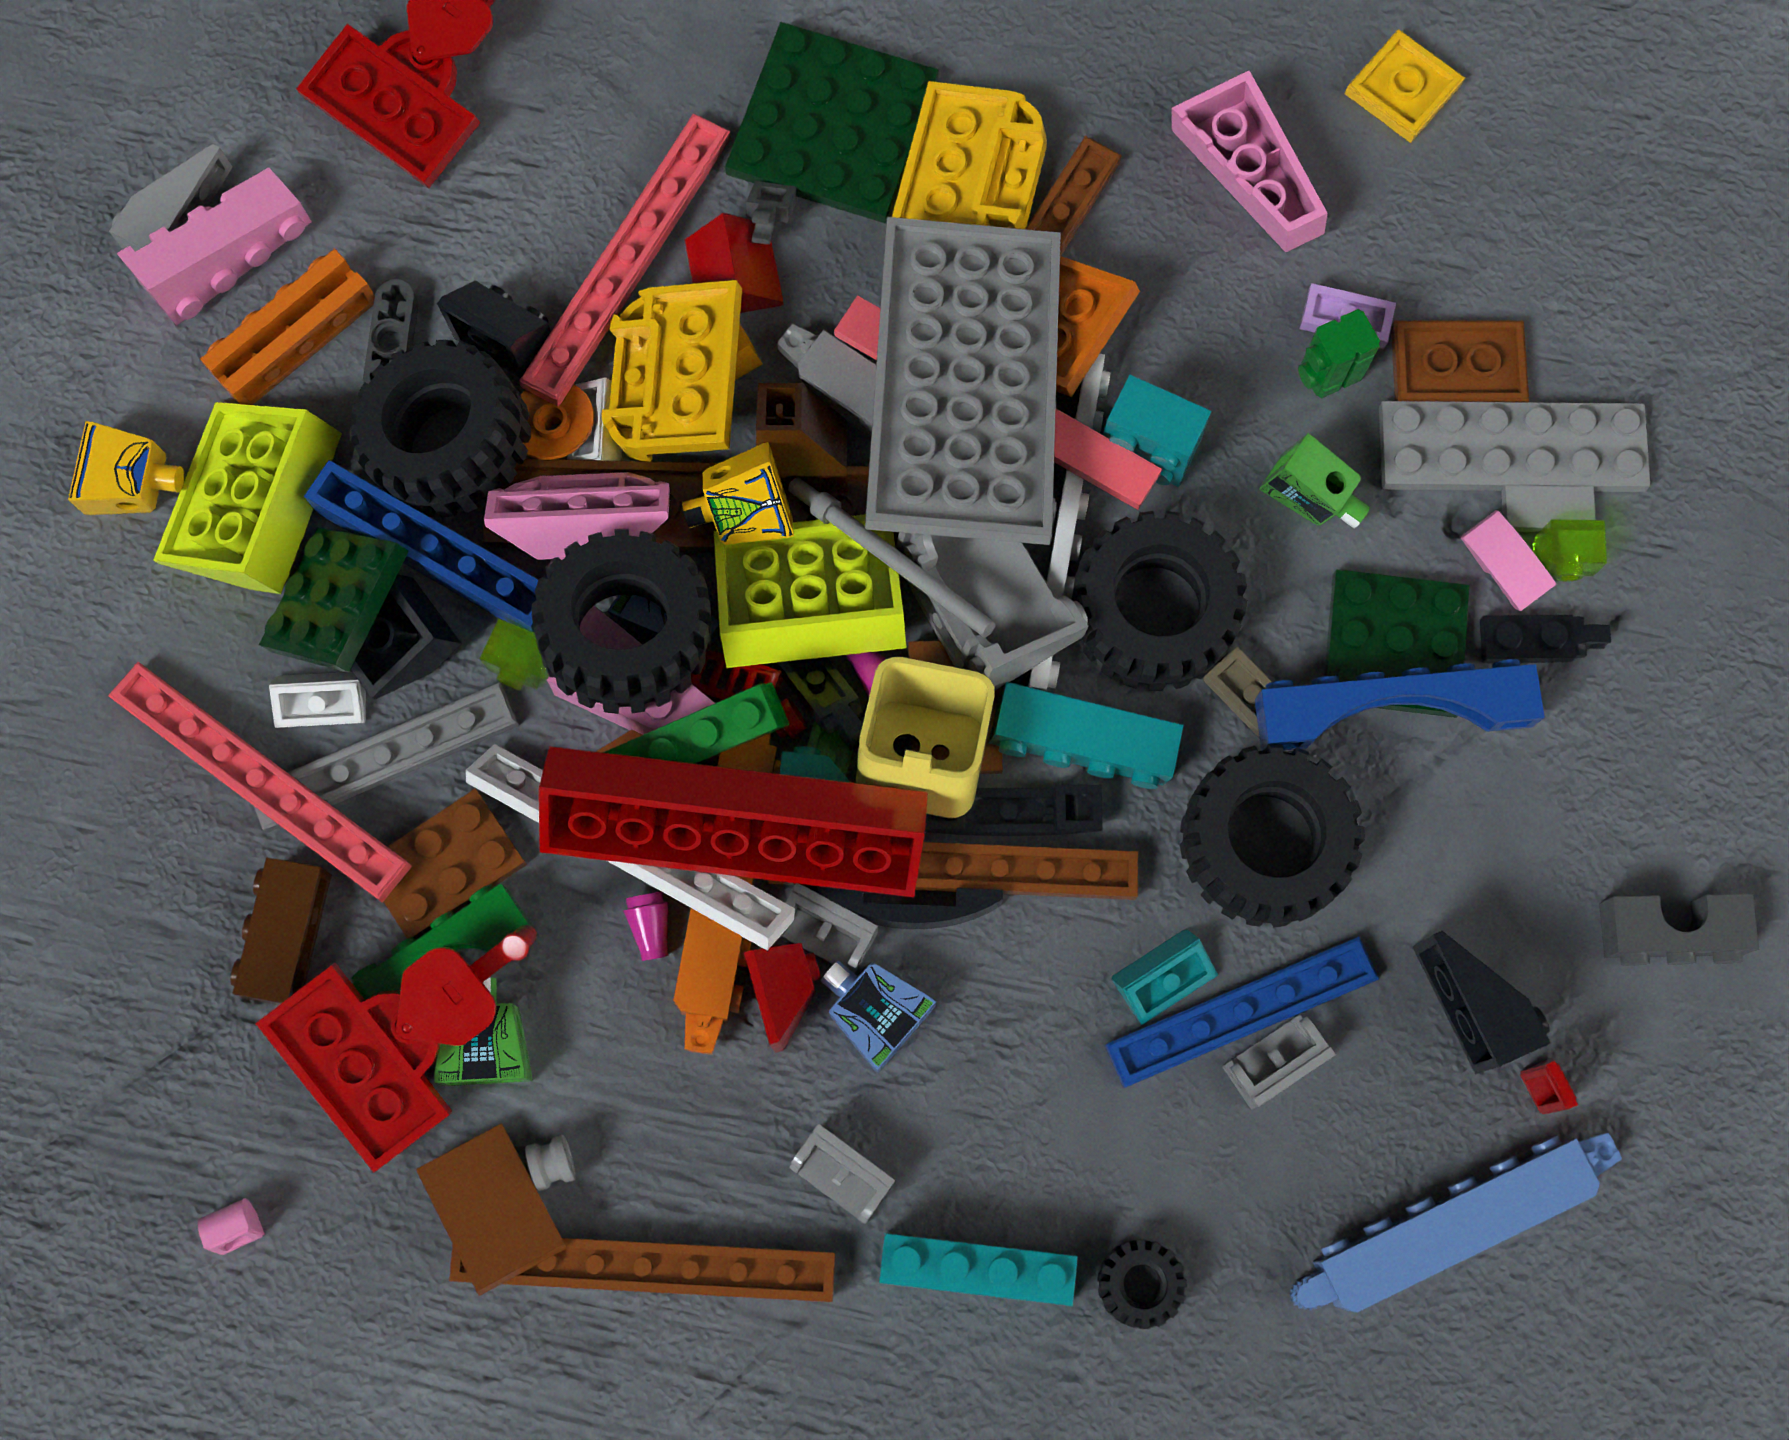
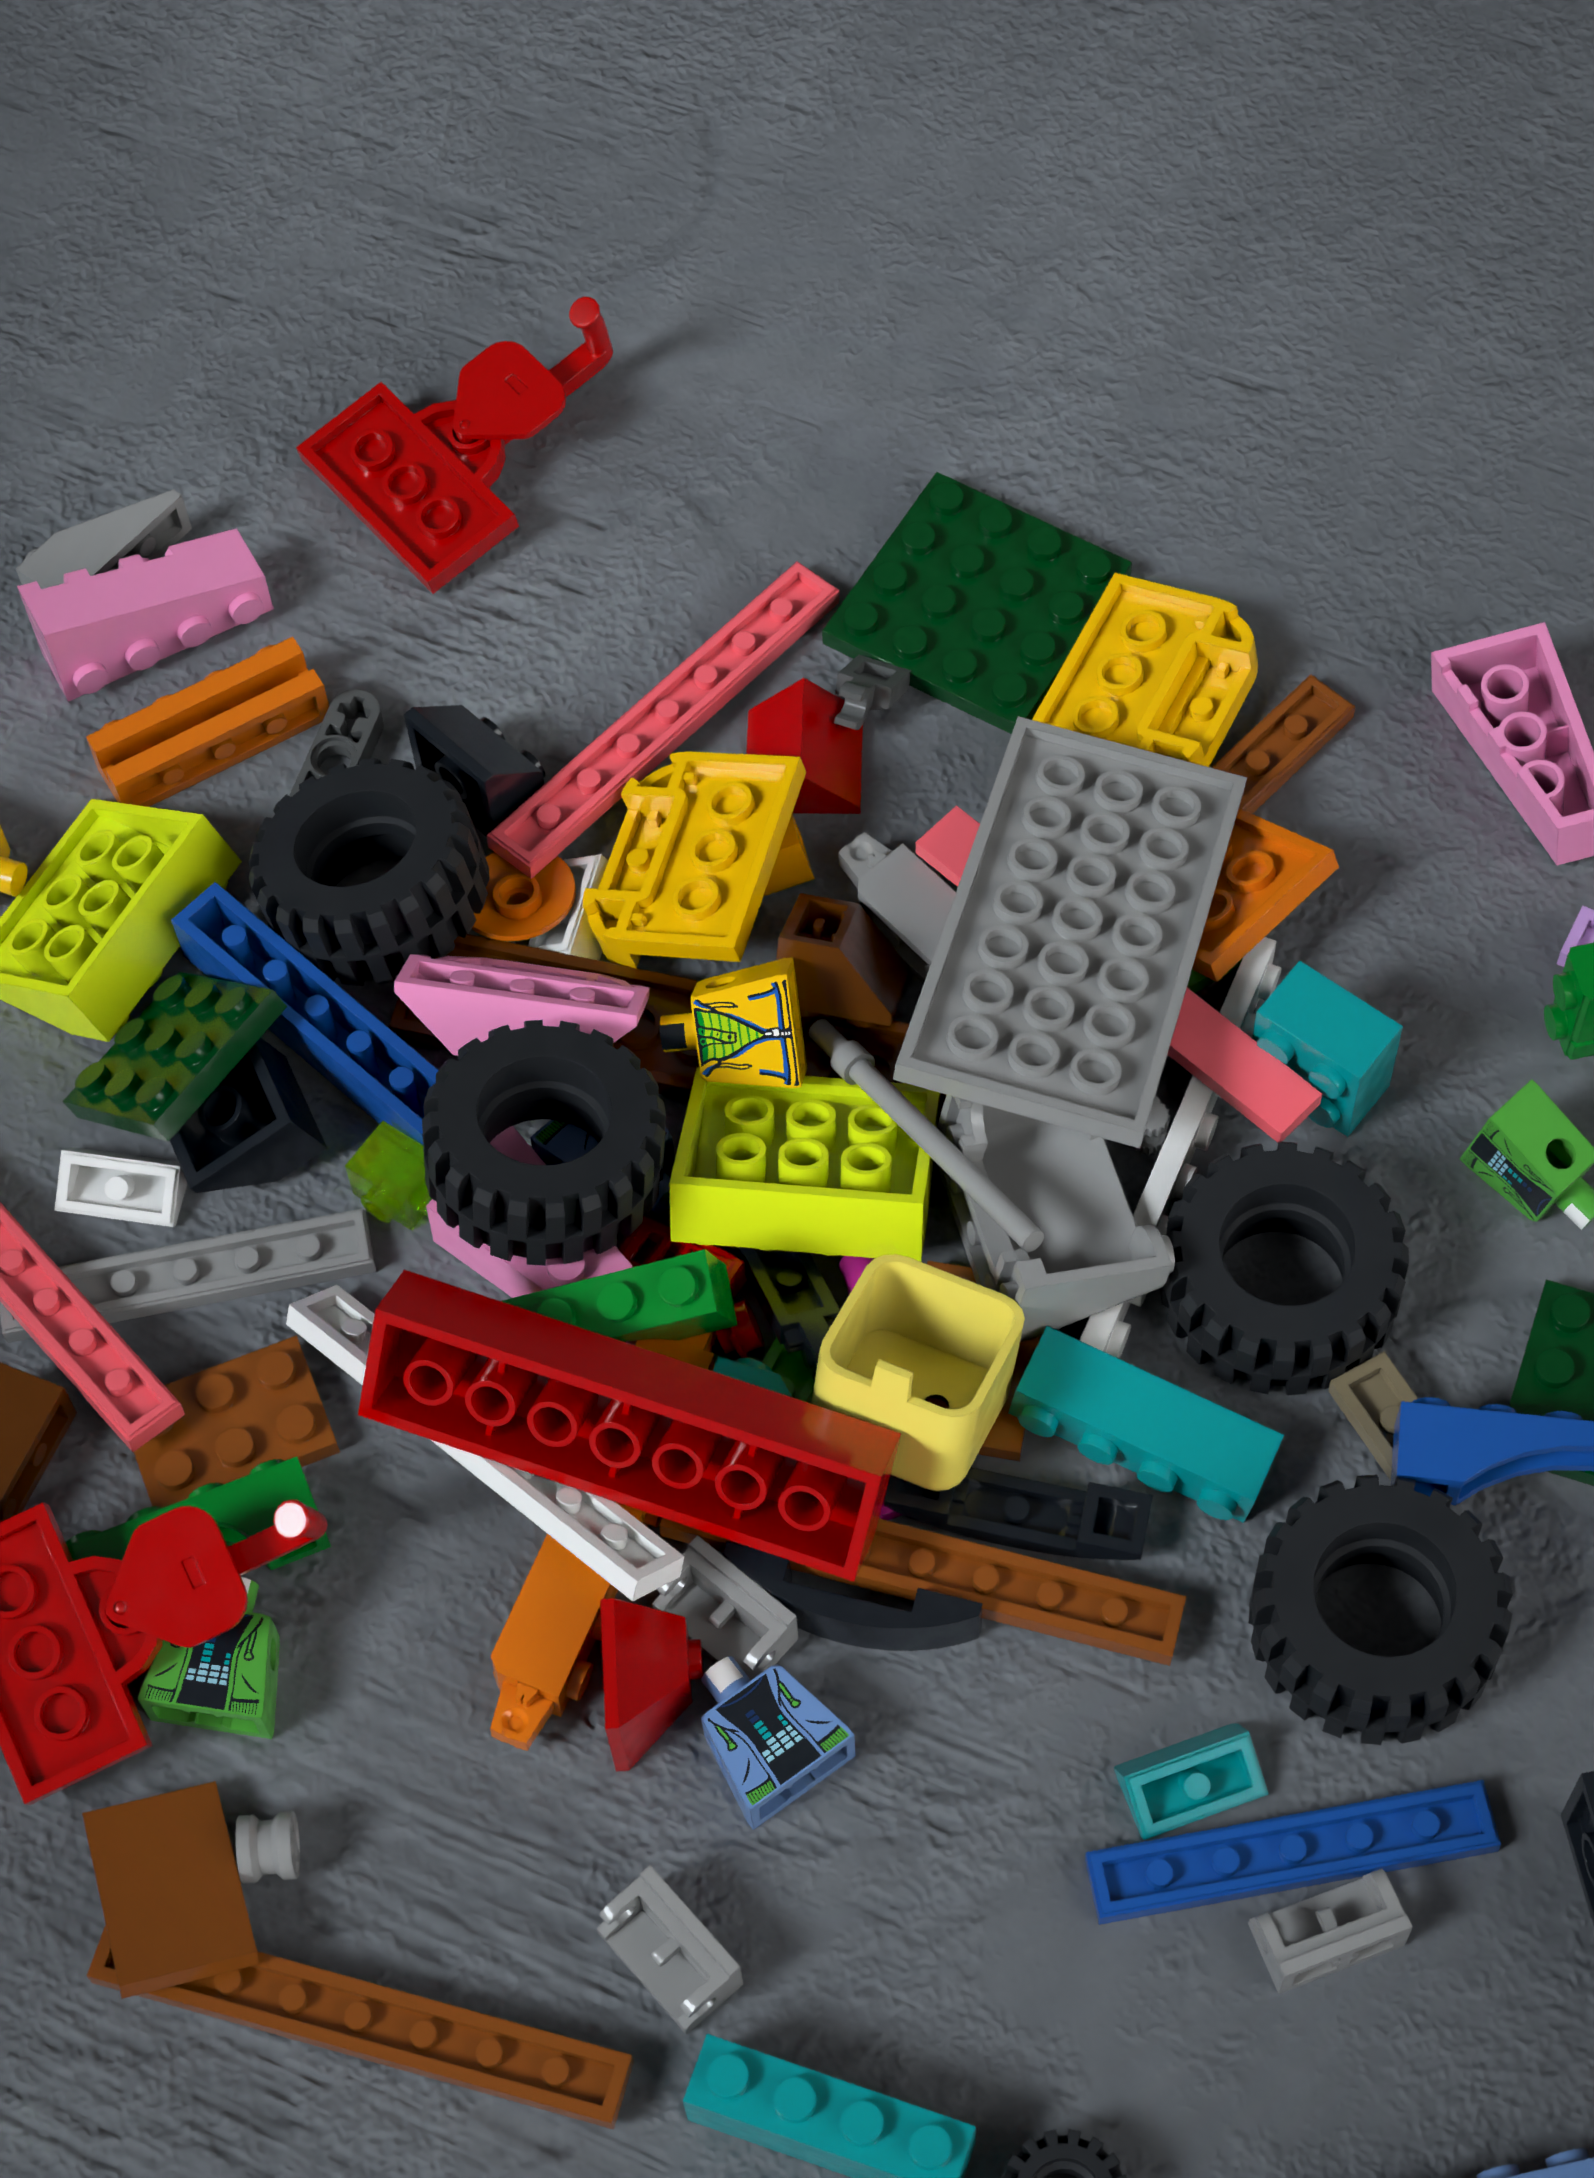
camera: 15 degrees right, 15 degrees down
dark pink cone [623,891,669,961] -> none

